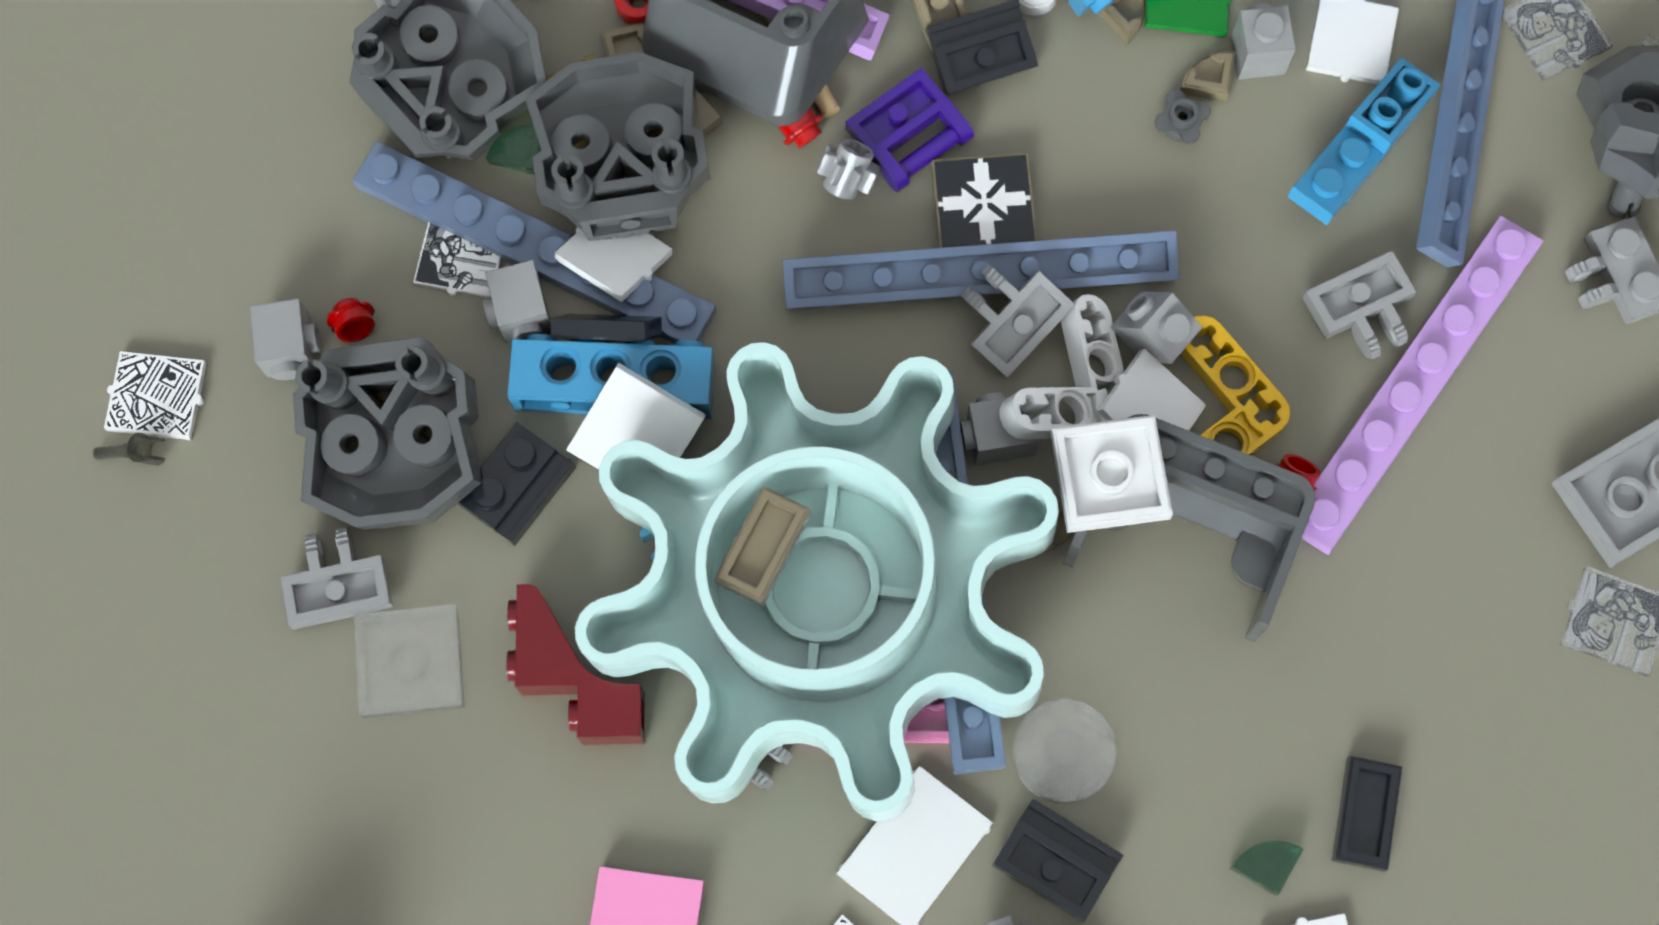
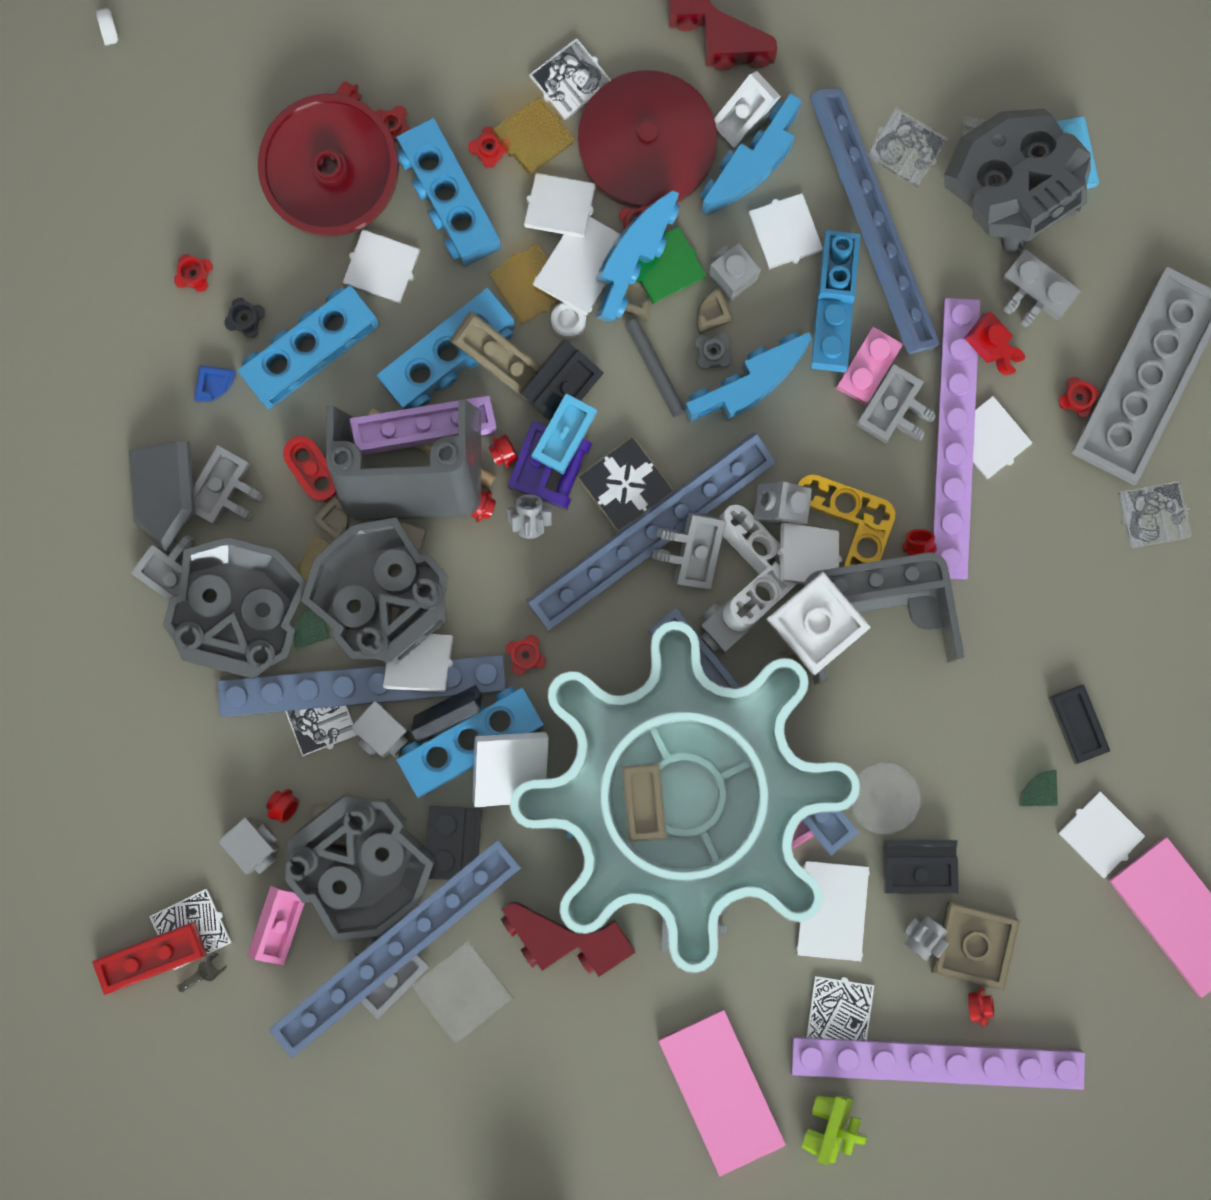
camera: 35 degrees left, 10 degrees up
none -> red tile [92,921,207,995]
none -> bright pink plate [247,886,304,966]
none -> sand blue plate [269,840,521,1058]
none -> red plate [488,434,518,468]
none -> red plate [506,635,546,675]
none -> medium azure plate [532,394,597,474]
none -> dark grey bar [625,318,685,417]
none -> dark azure slope [685,332,812,422]
none -> bright pink plate [836,327,903,406]
none -> red plate [964,311,1026,376]
none -> white piece [973,396,1032,480]
none -> red plate [1058,377,1100,418]

